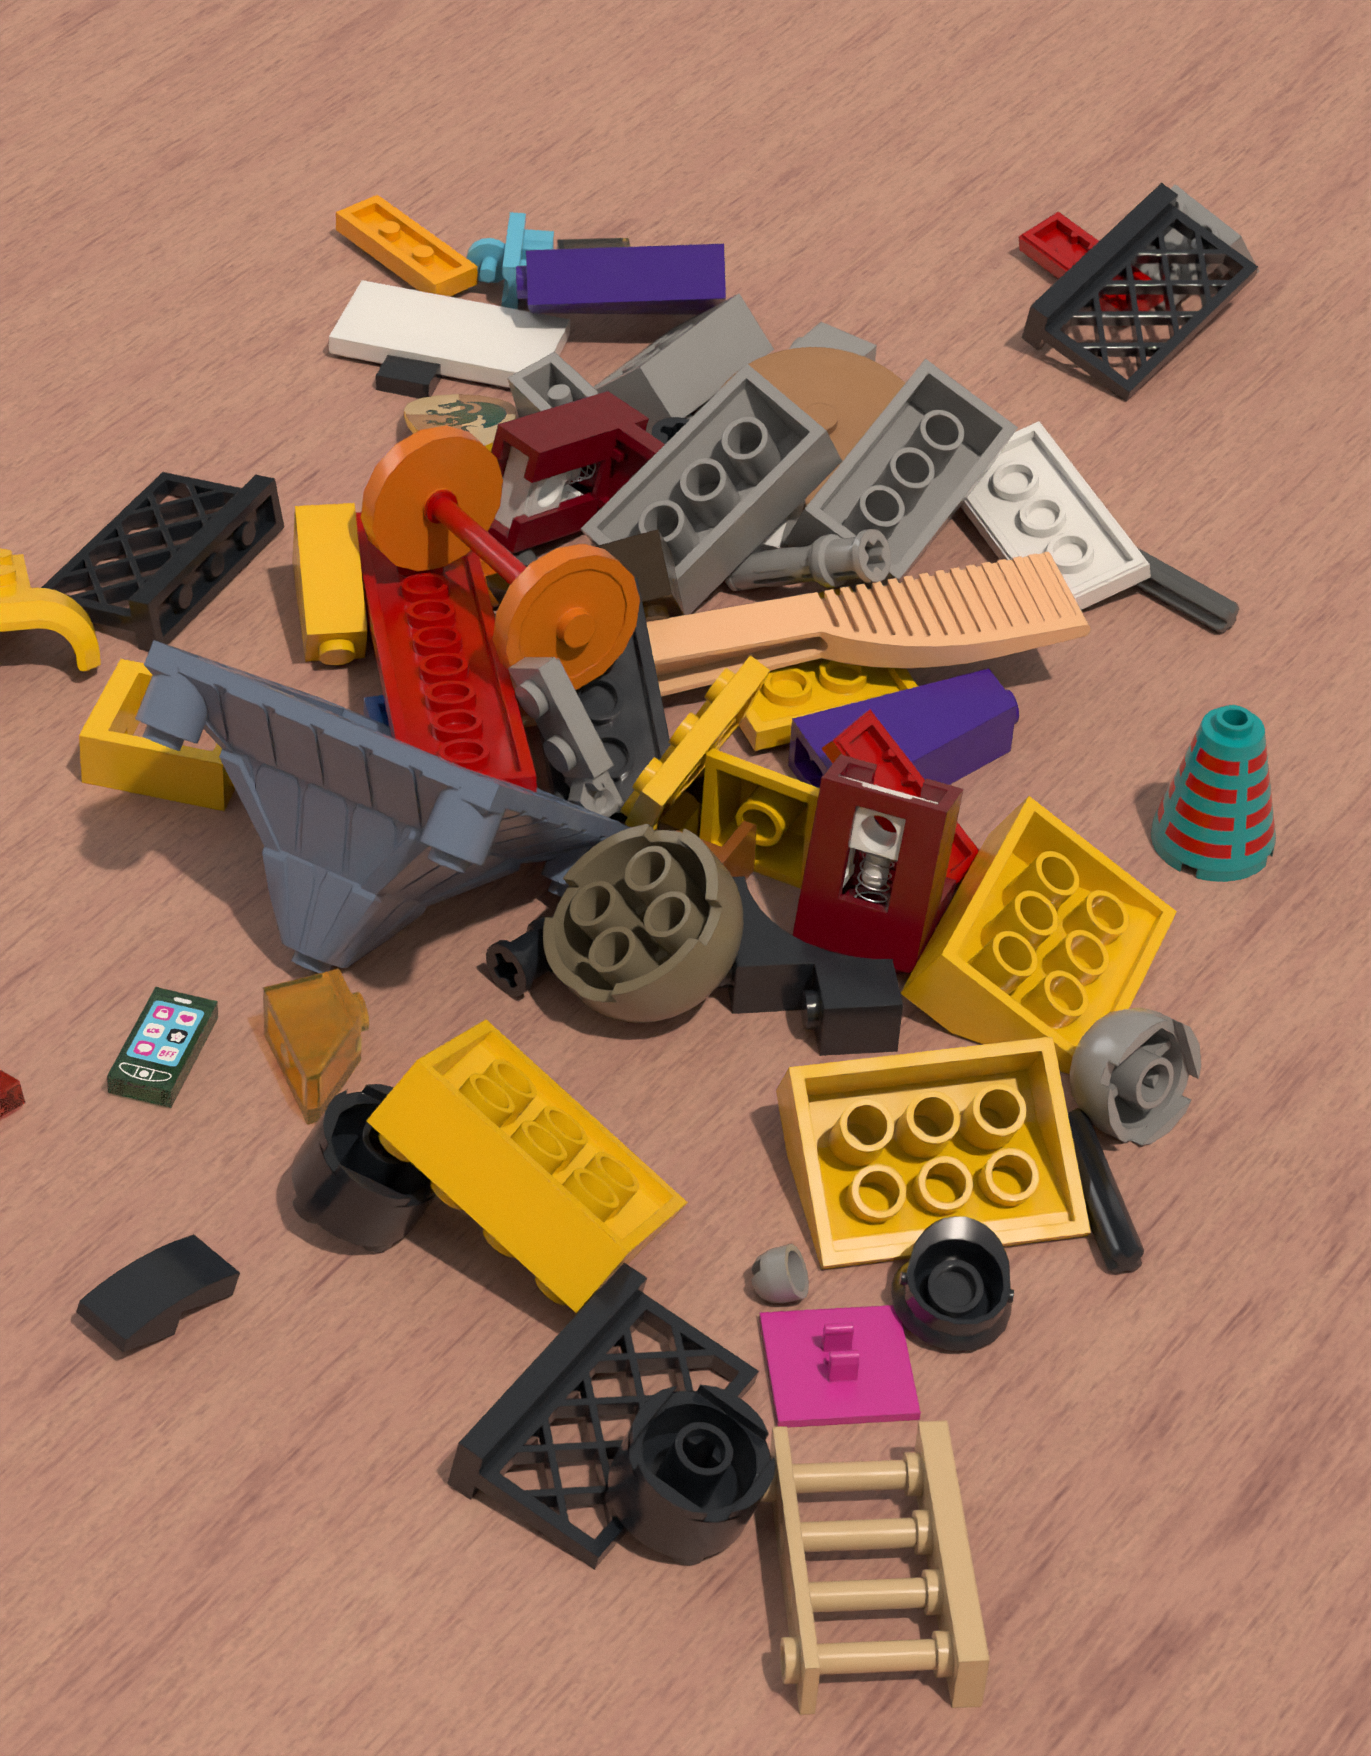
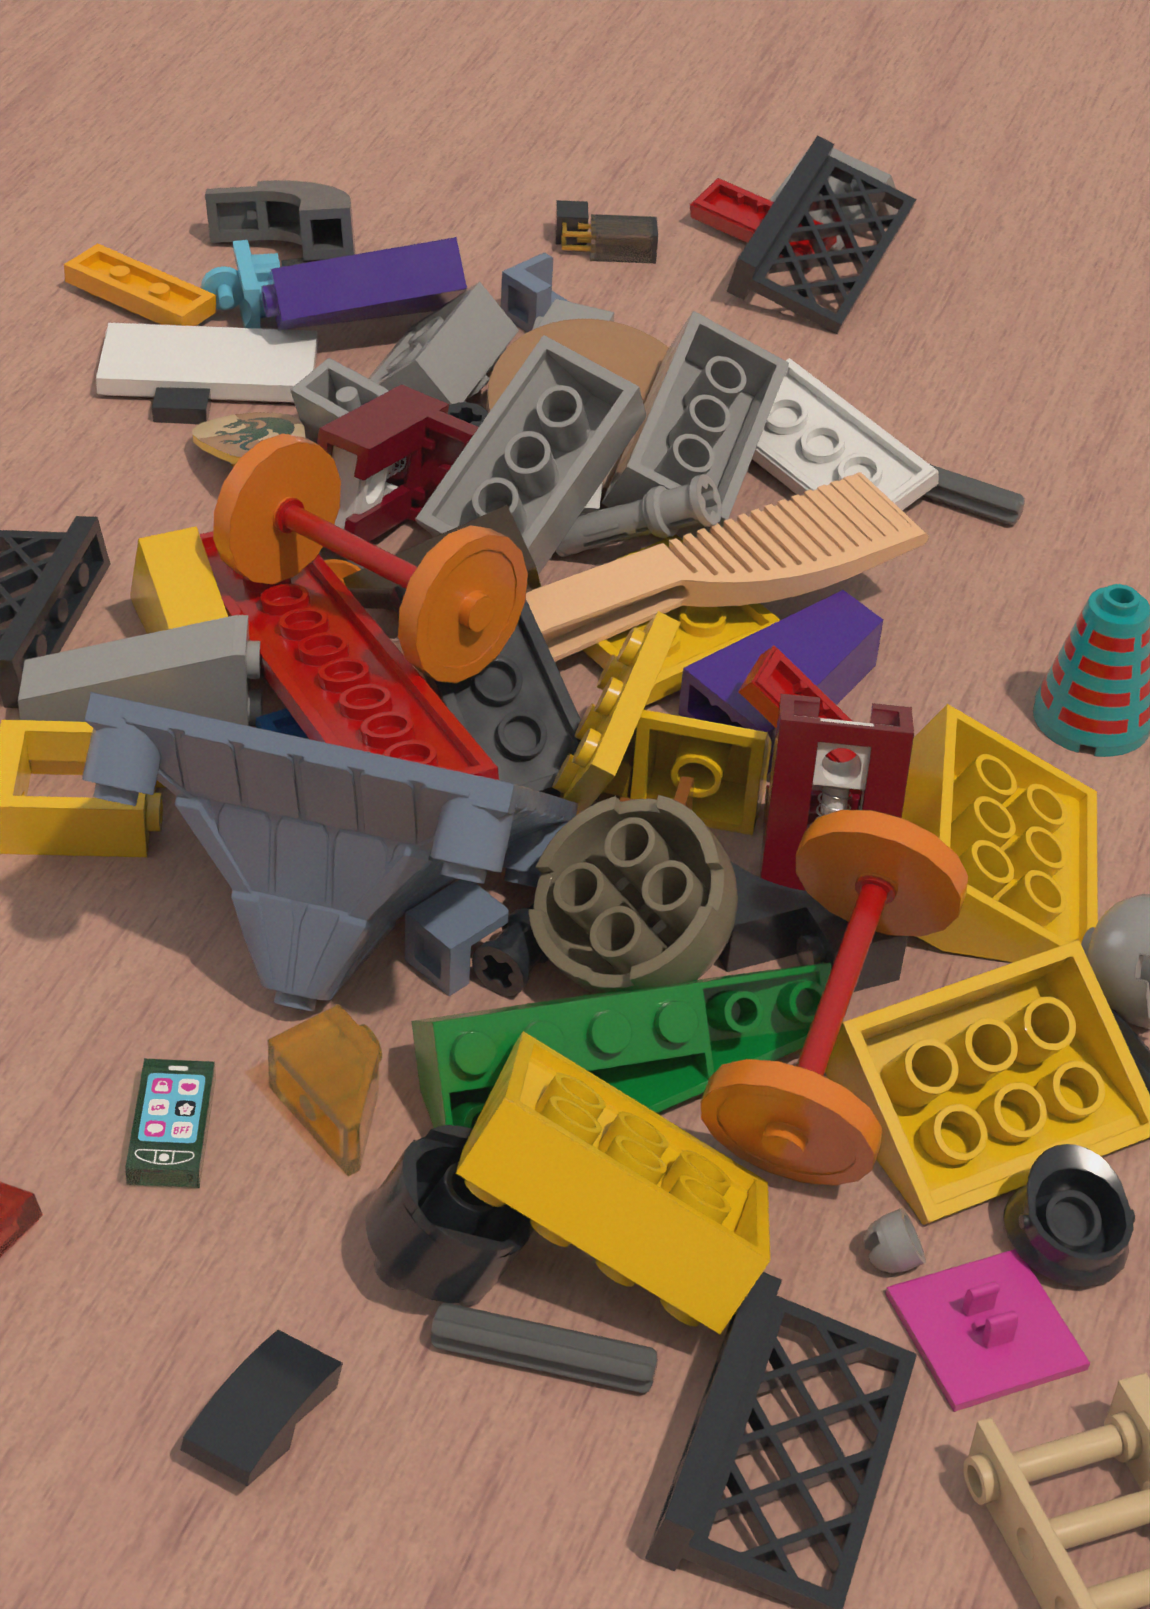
camera: 15 degrees left, 0 degrees up
light grey hinge [508,657,624,817] -> none
black brick [606,1385,775,1566] -> none
none -> light grey slope [18,615,263,726]
none -> dark grey arch [205,180,355,260]
none -> sand blue panel [405,879,509,996]
none -> green wedge [411,963,831,1129]
none -> dark grey axle [431,1303,658,1393]
none -> sand blue panel [501,253,570,332]
none -> clear smoke piece [555,200,658,264]
none -> orange piece [700,810,968,1186]

